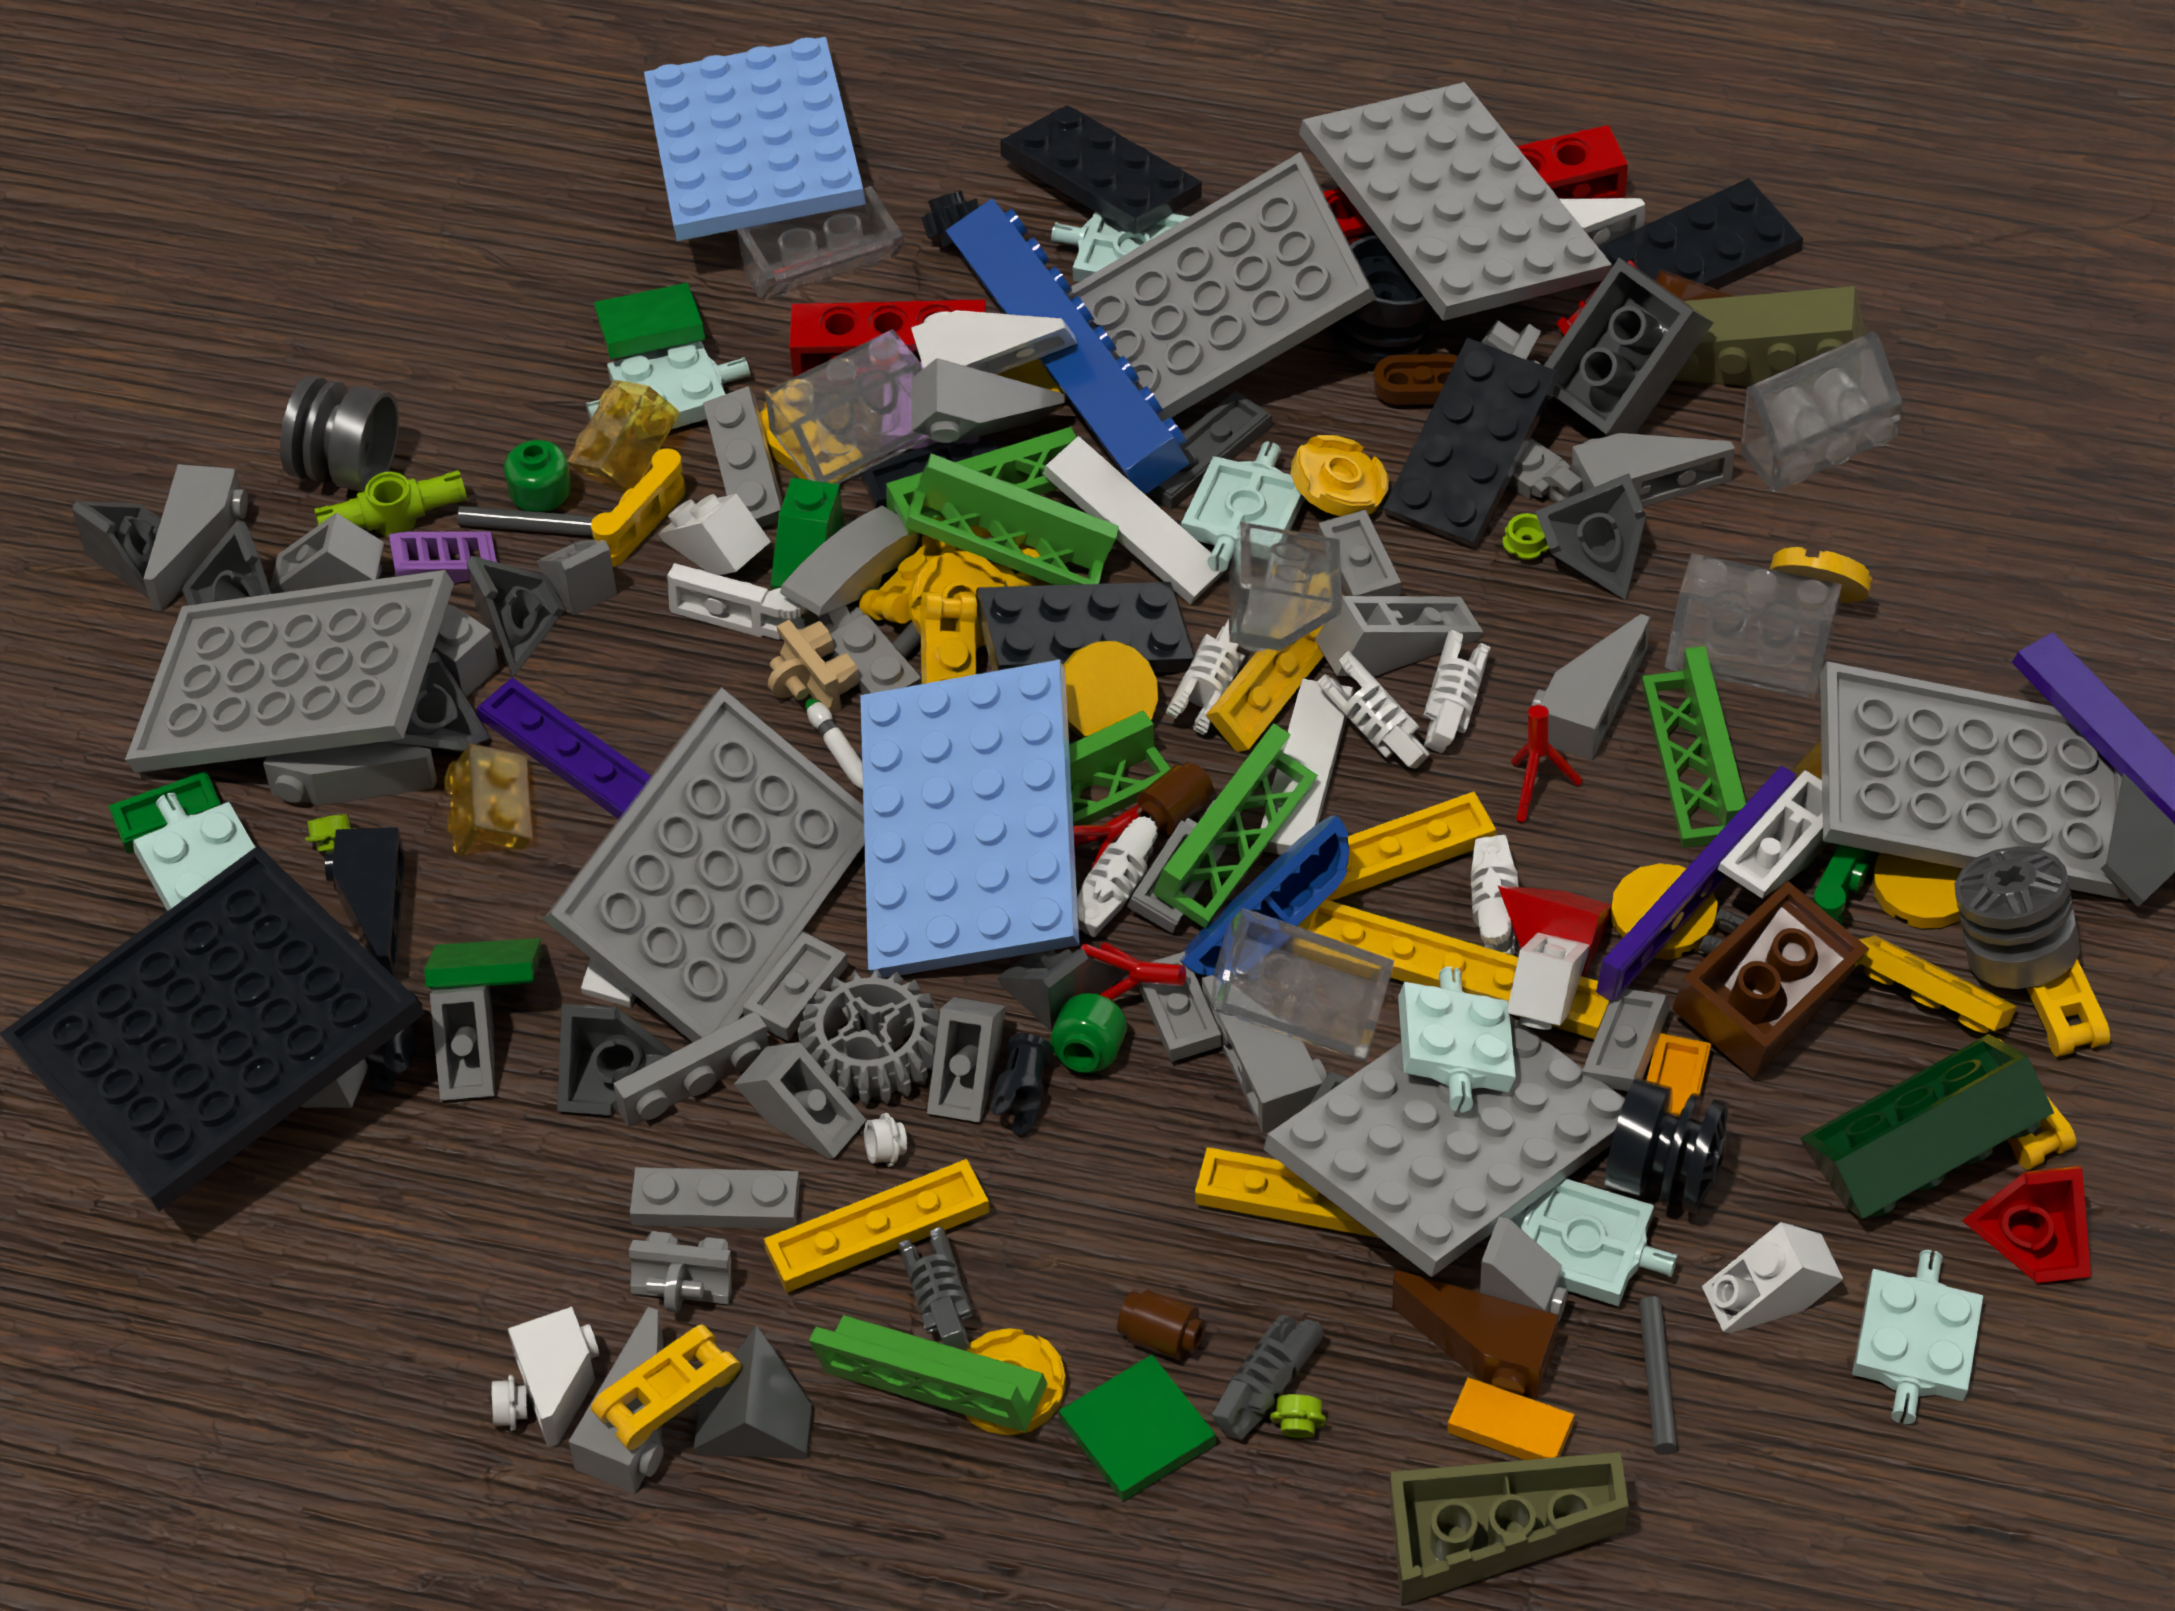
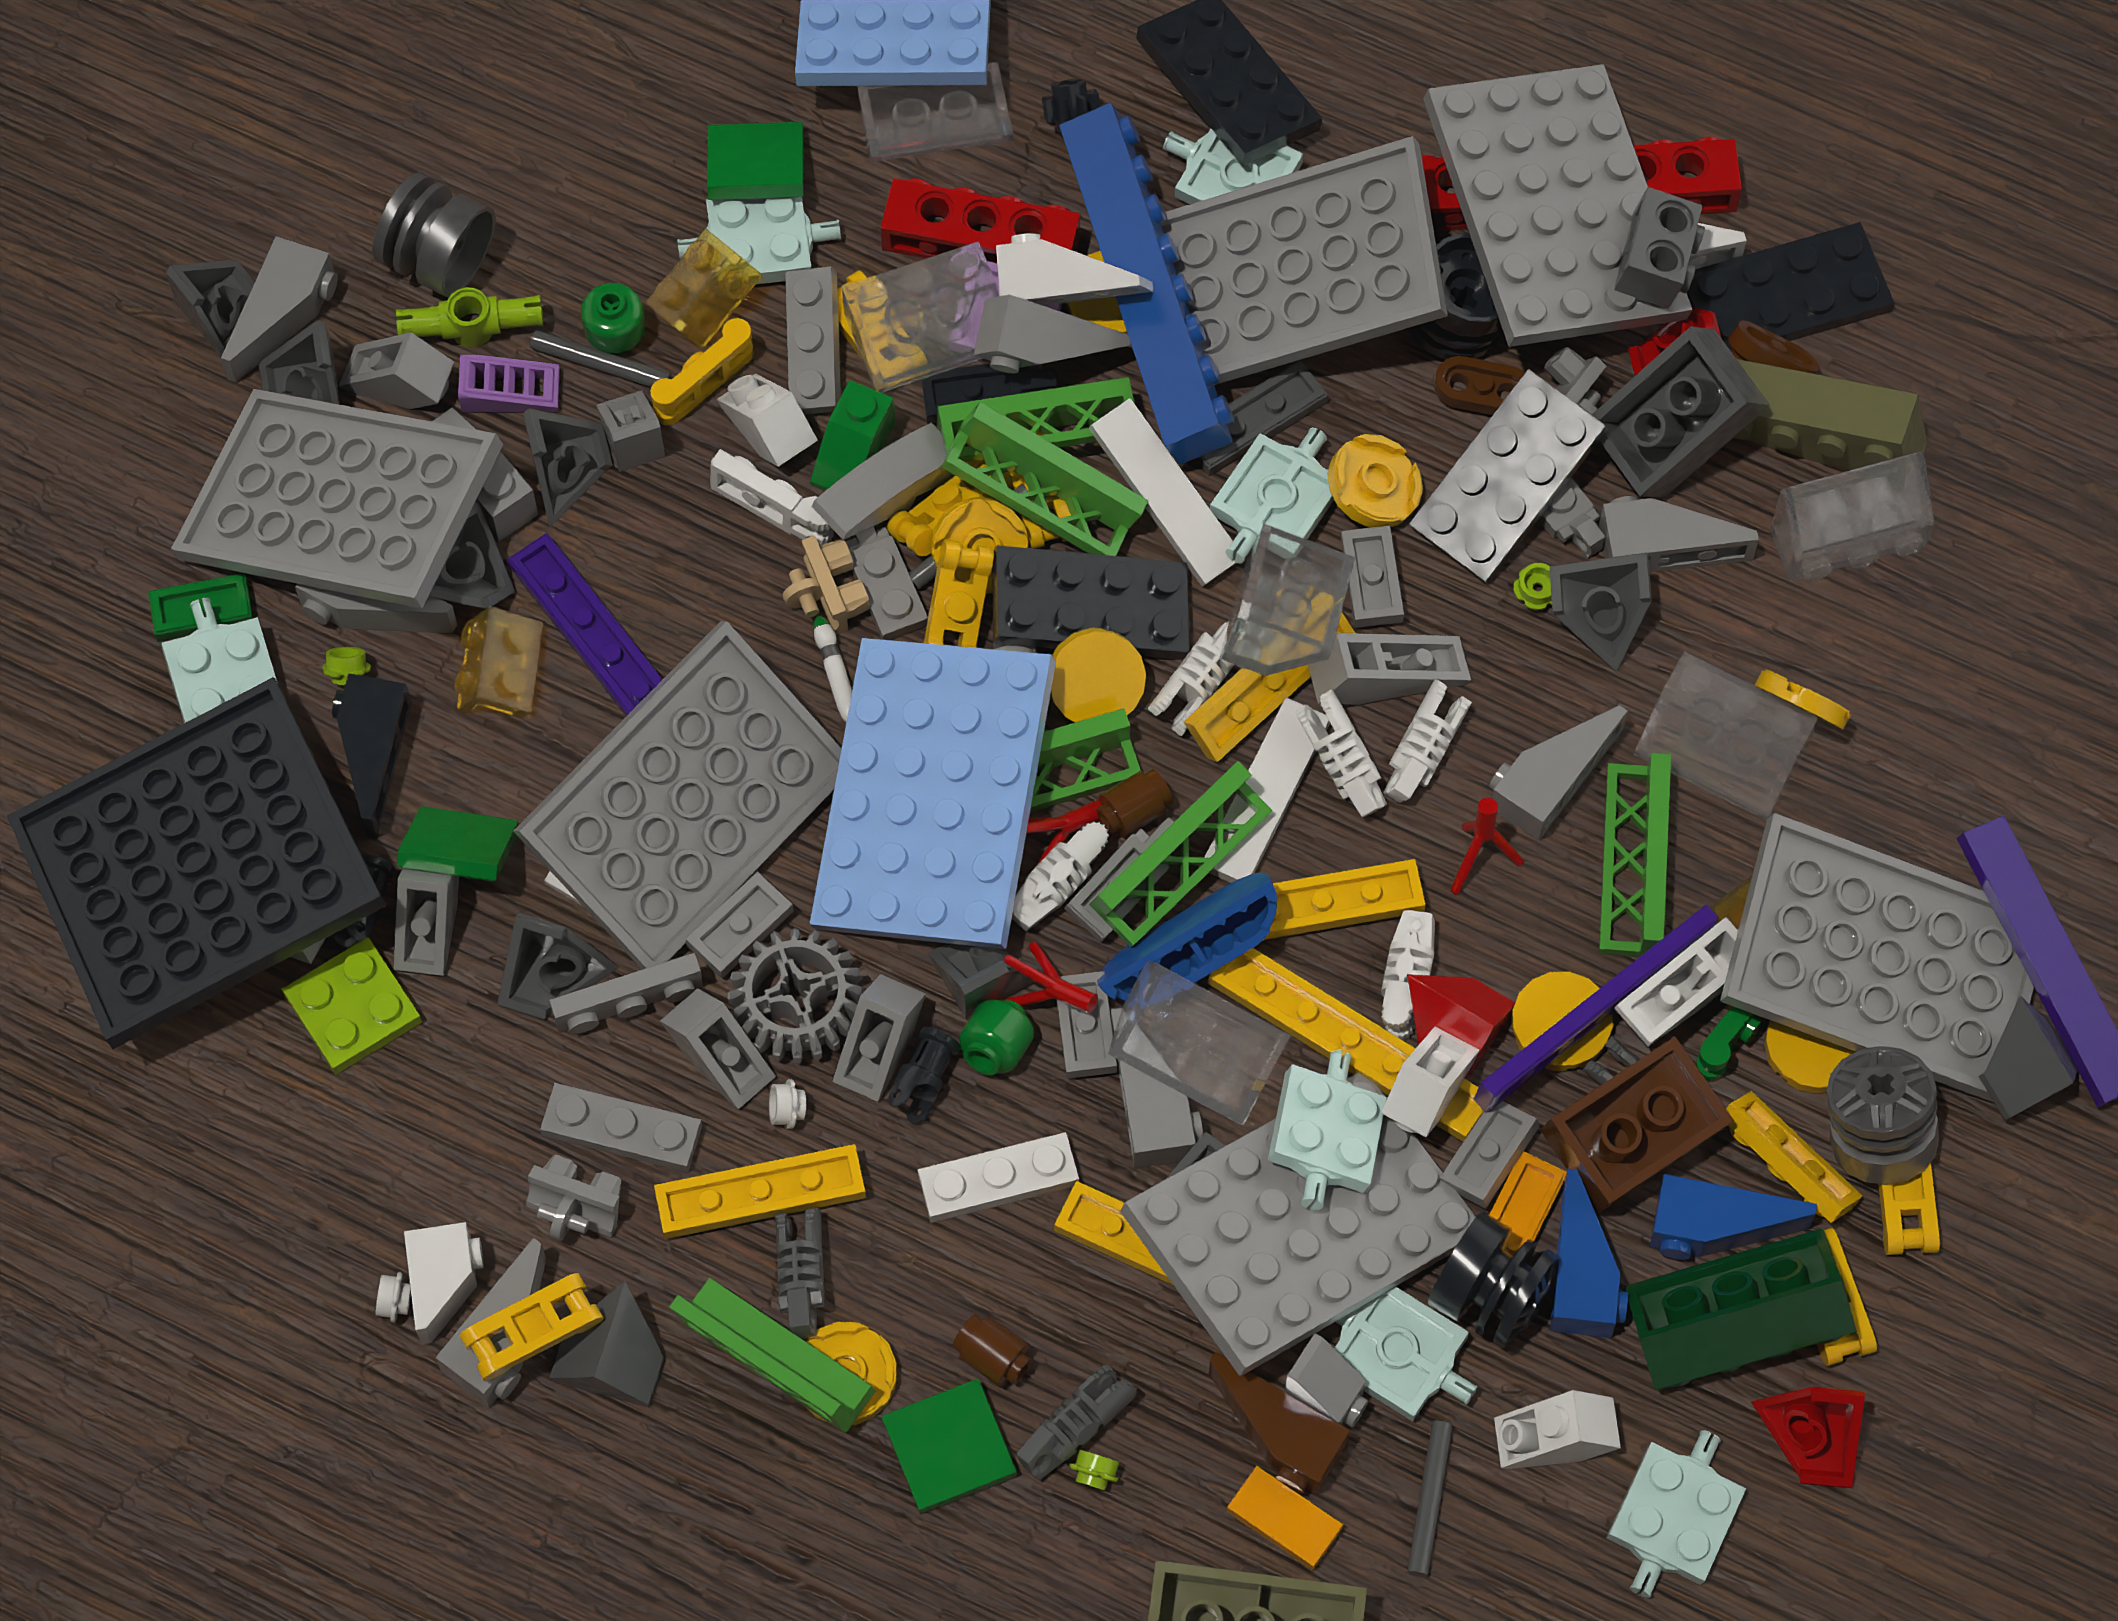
camera: 10 degrees right, 15 degrees up
none -> lime plate [282,937,422,1075]
none -> white plate [918,1132,1079,1223]
none -> blue slope [1549,1169,1628,1338]
none -> dark grey brick [1614,187,1705,309]
none -> blue slope [1649,1174,1817,1260]

